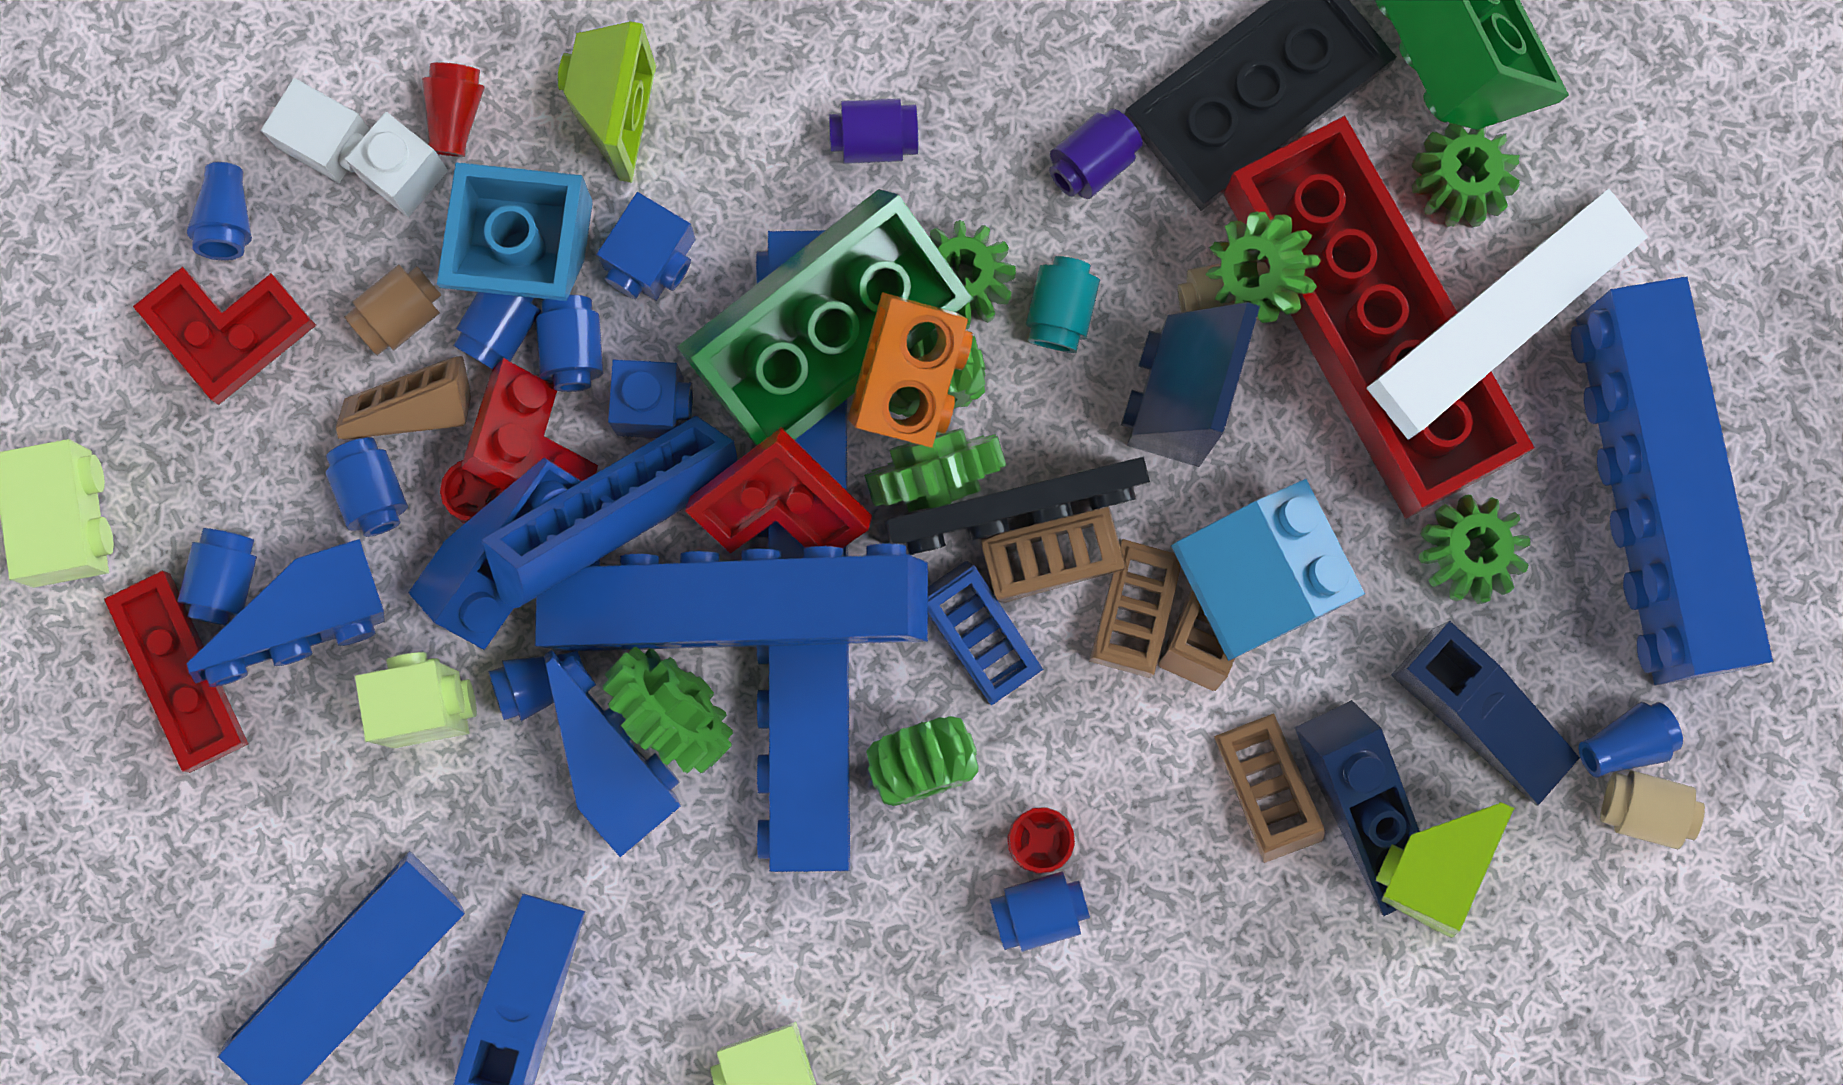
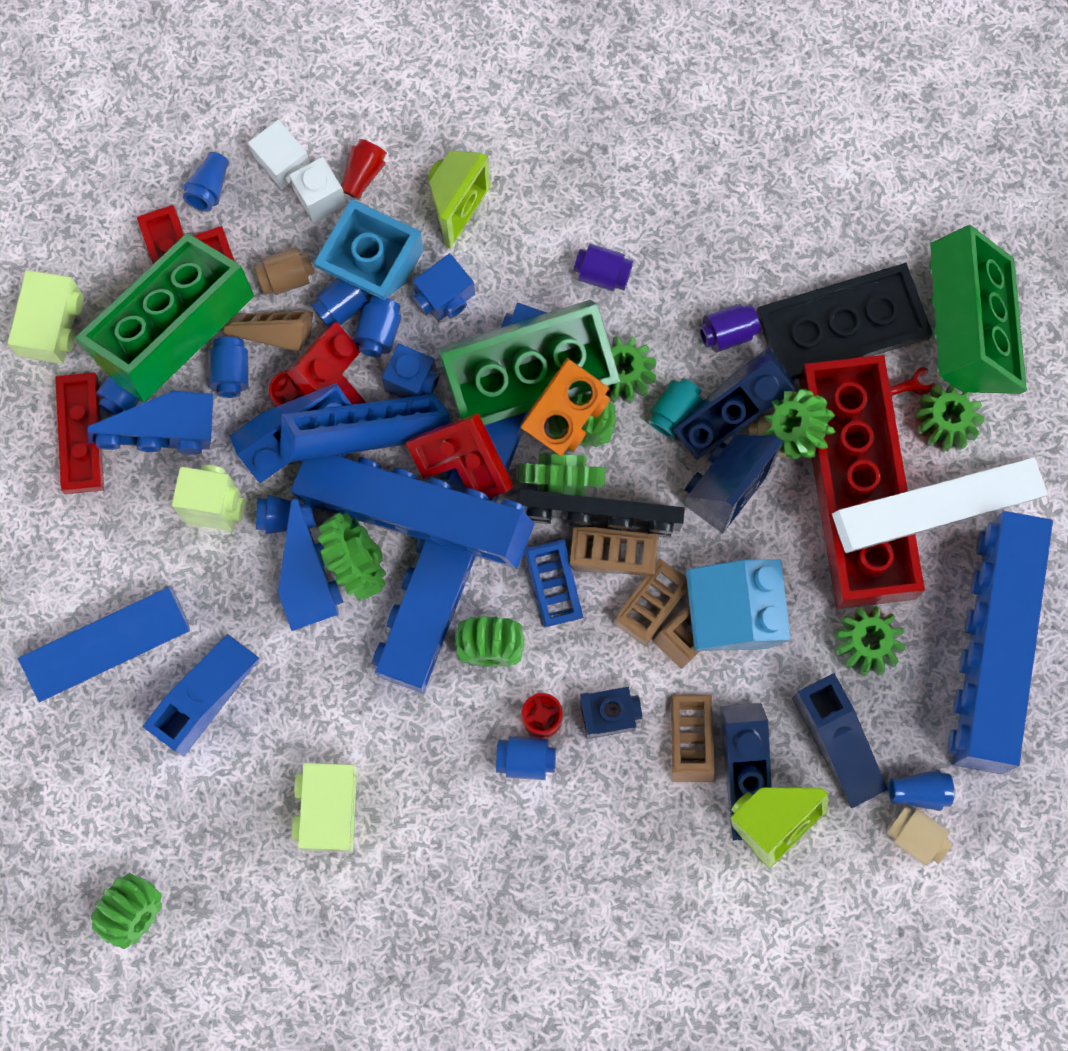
camera: 25 degrees right, 5 degrees down
none -> green slope [75,233,254,402]
none -> dark blue brick [580,687,643,739]
none -> dark blue slope [673,347,795,460]
none -> red hand [890,367,935,396]

